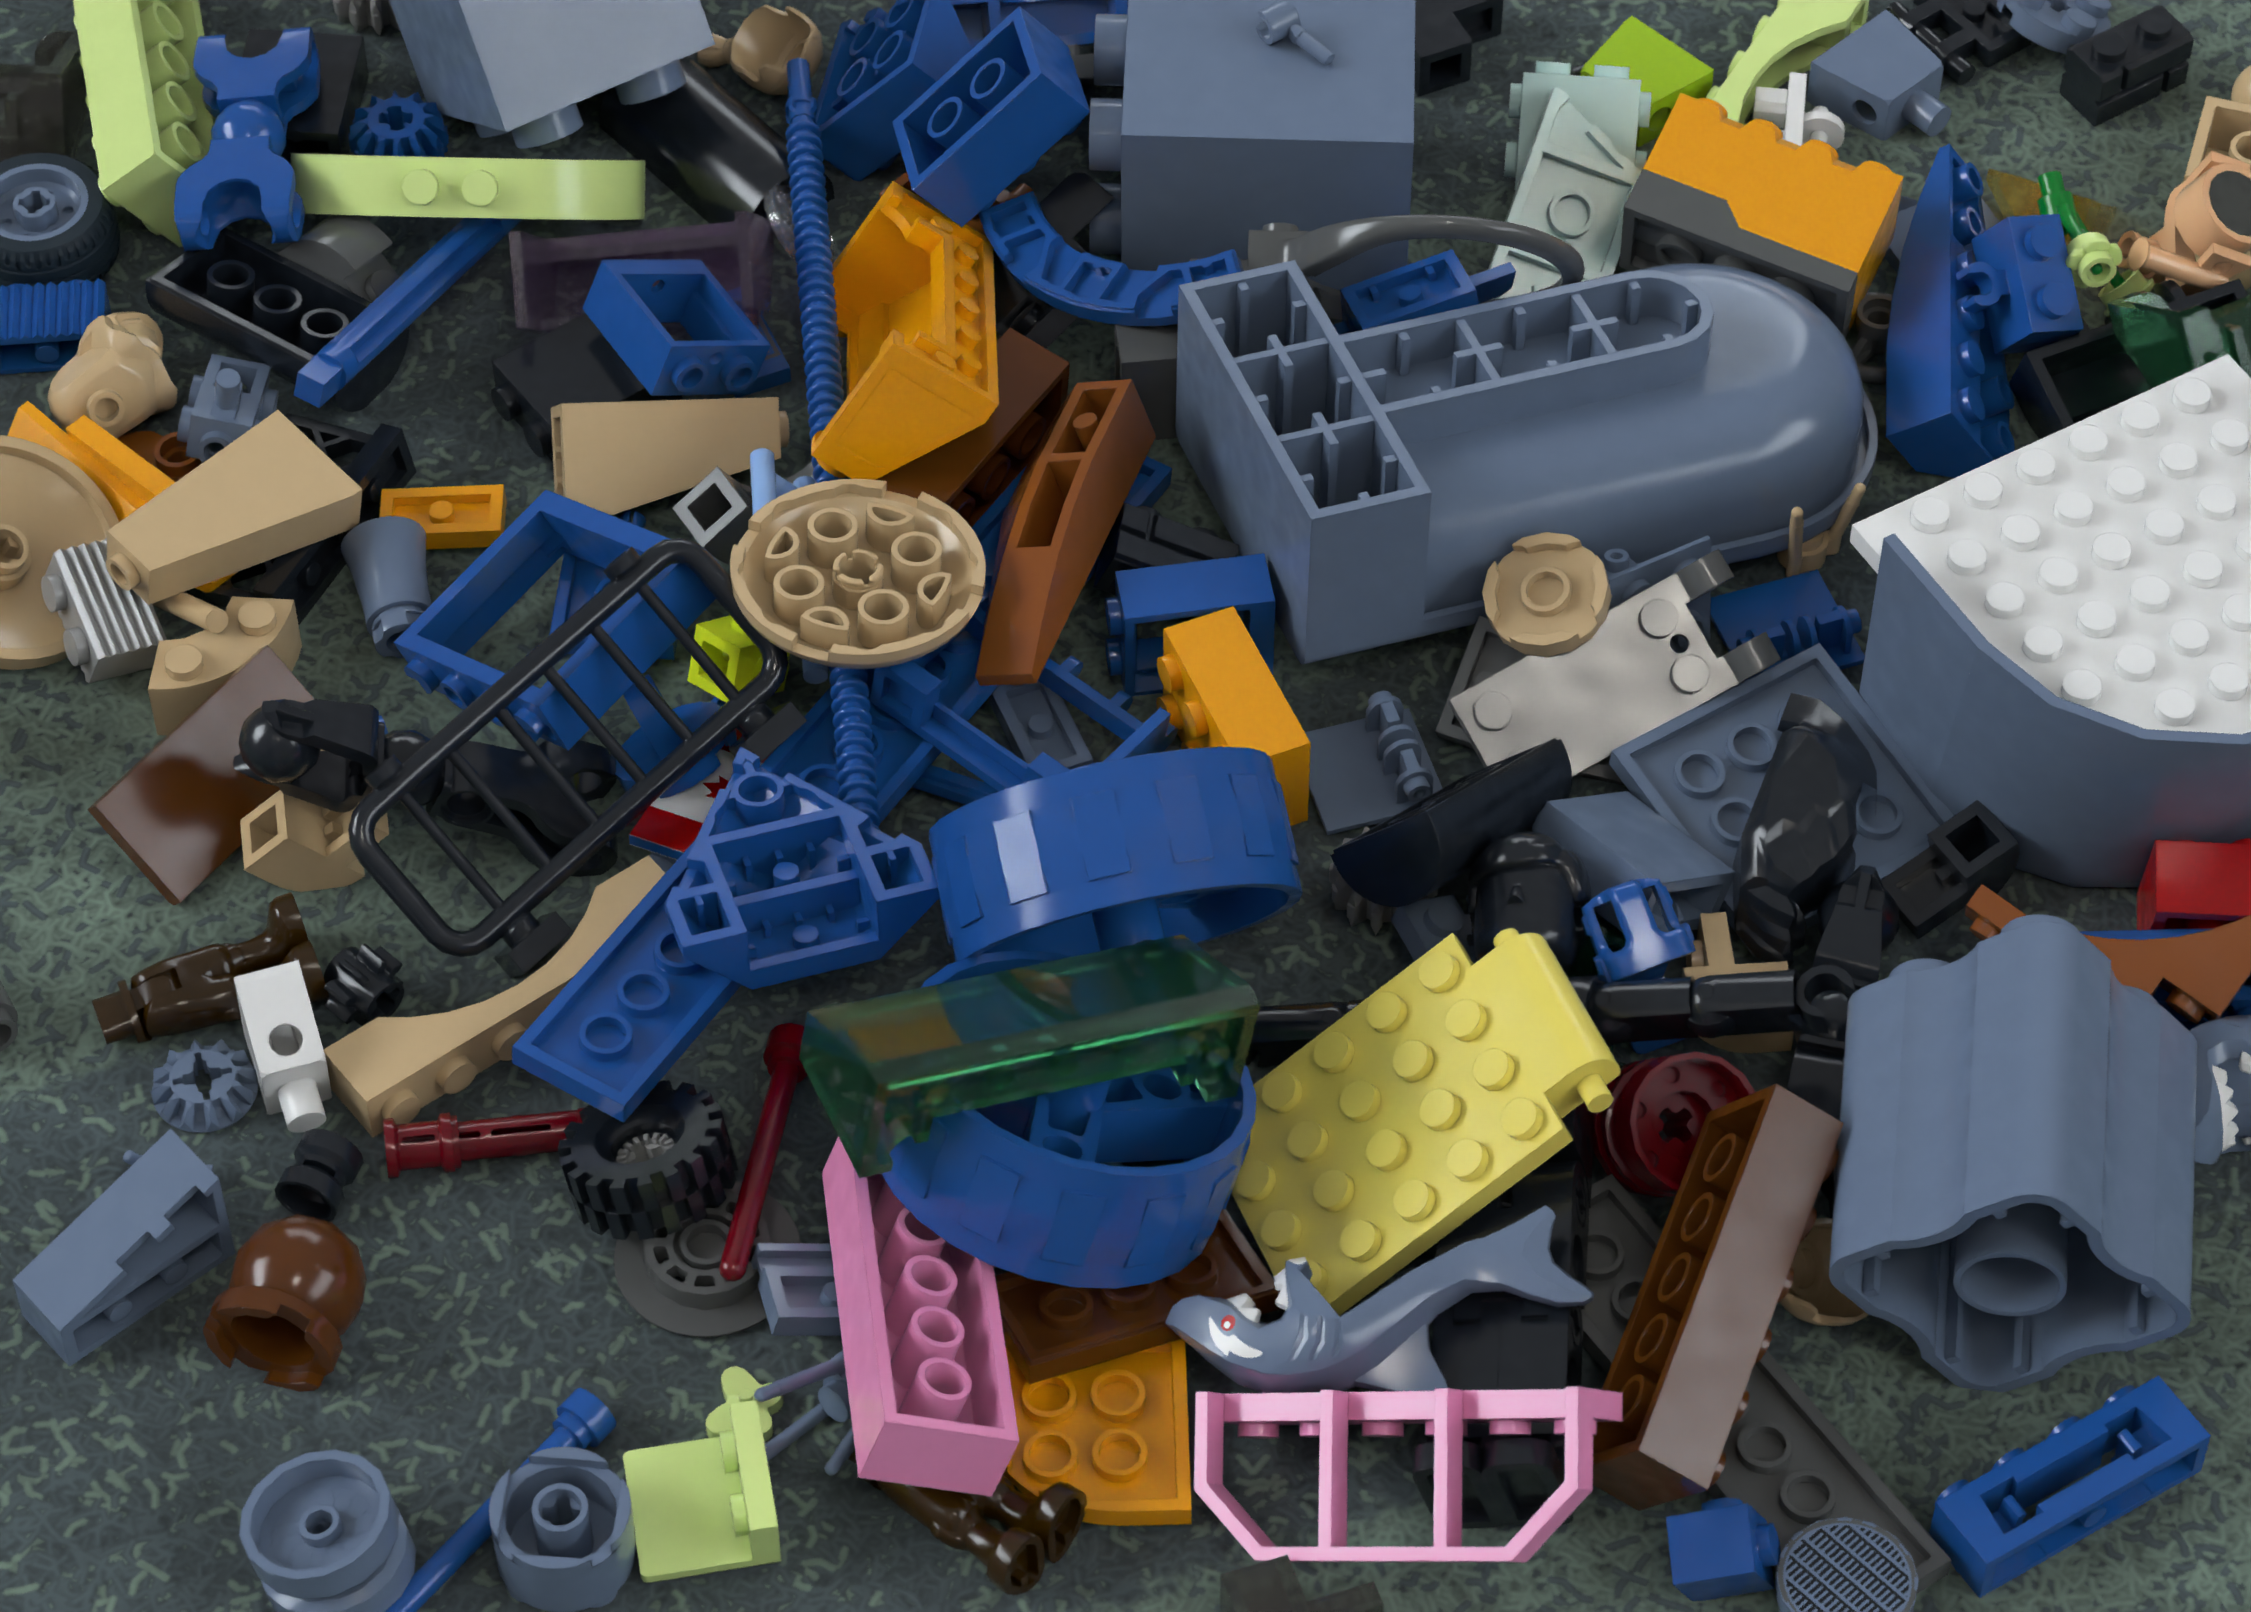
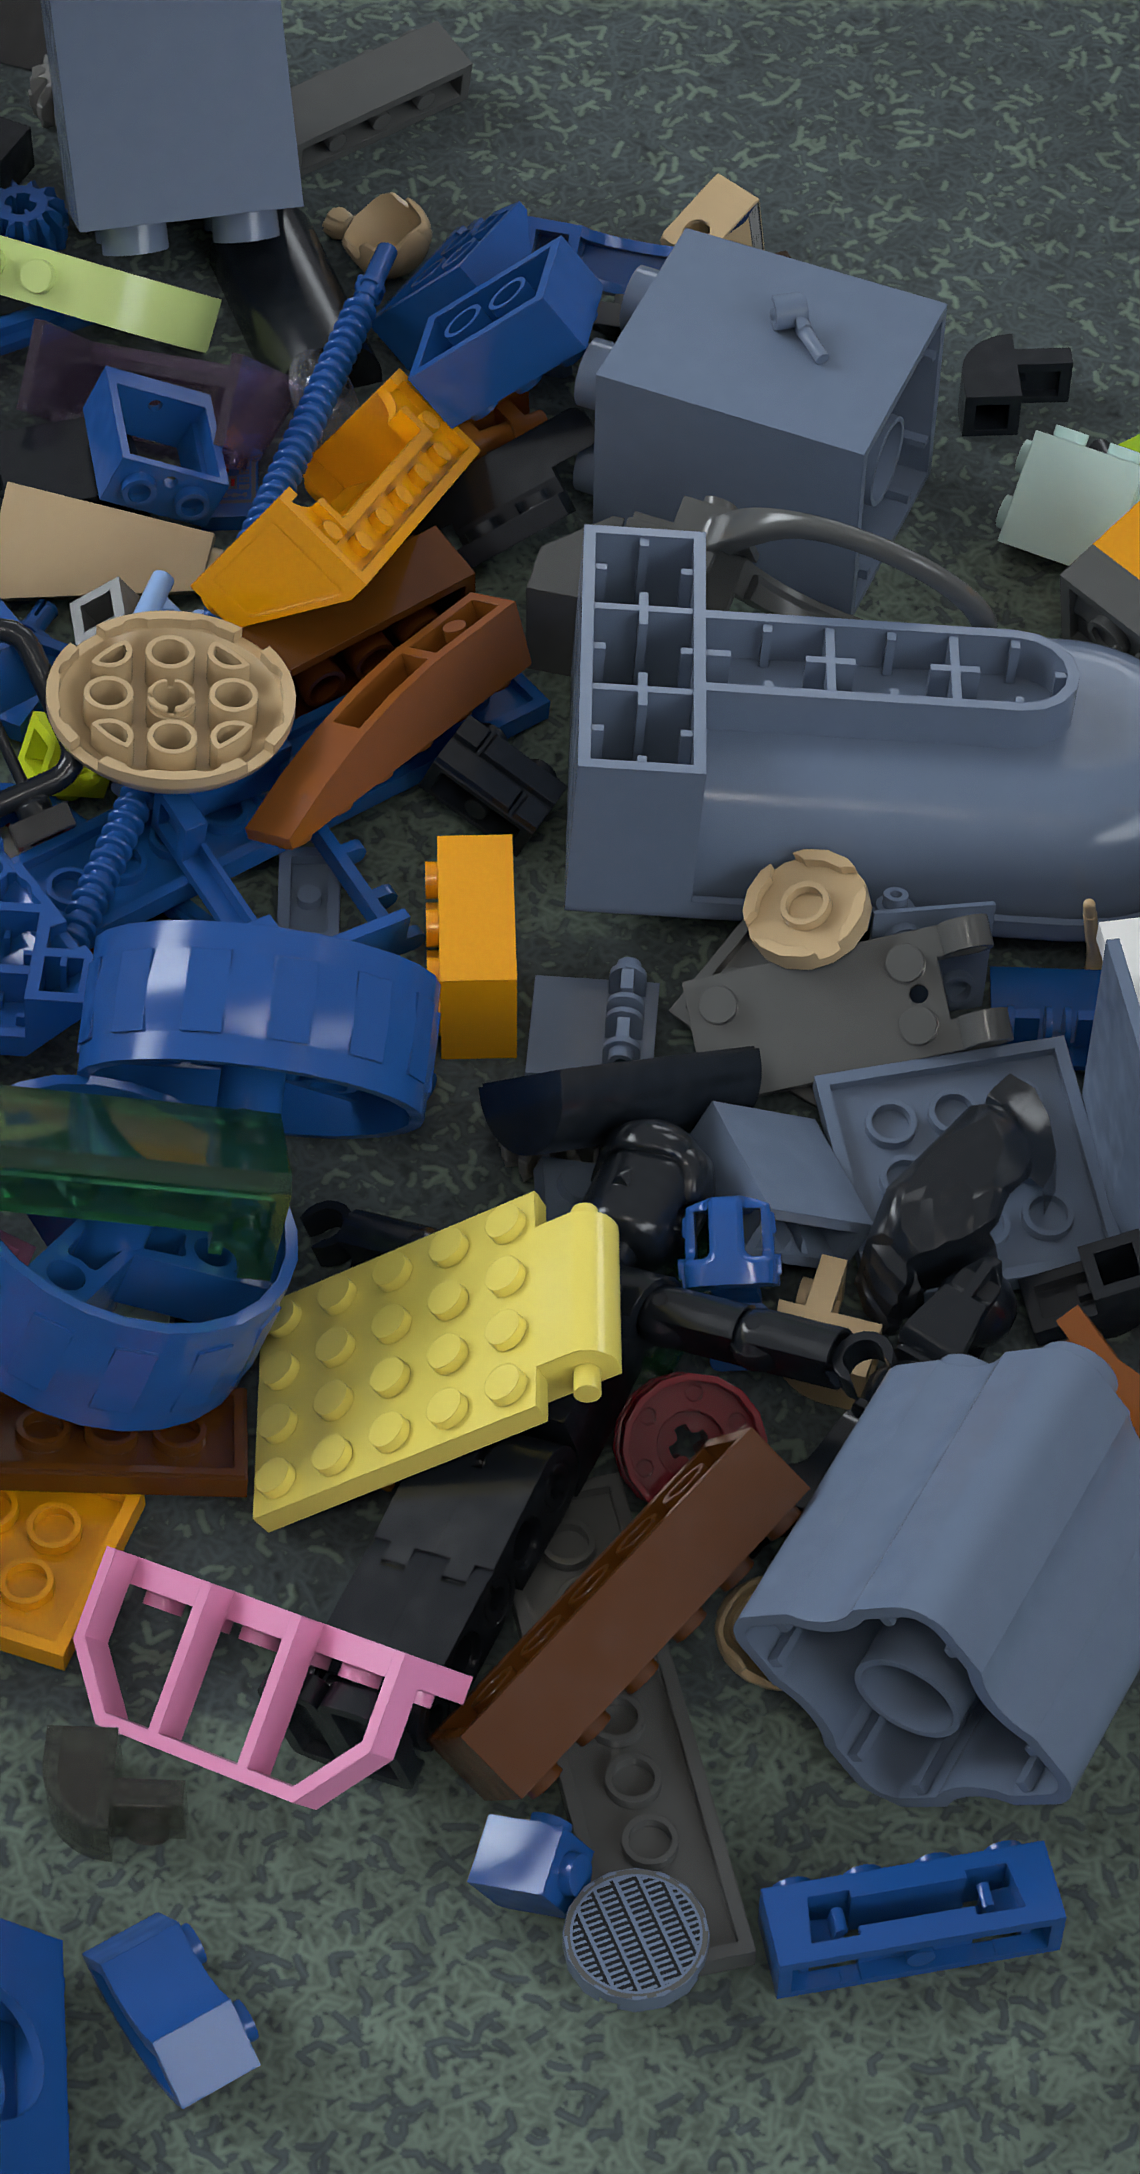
camera: 20 degrees right, 0 degrees up
blue tile [978,191,1244,326] -> none
blue window [1105,553,1275,696] -> none
sand blue piece [1166,1205,1594,1393] -> none
blue plate [1334,249,1516,335] -> none
light aqua wing [1488,86,1641,300] -> none

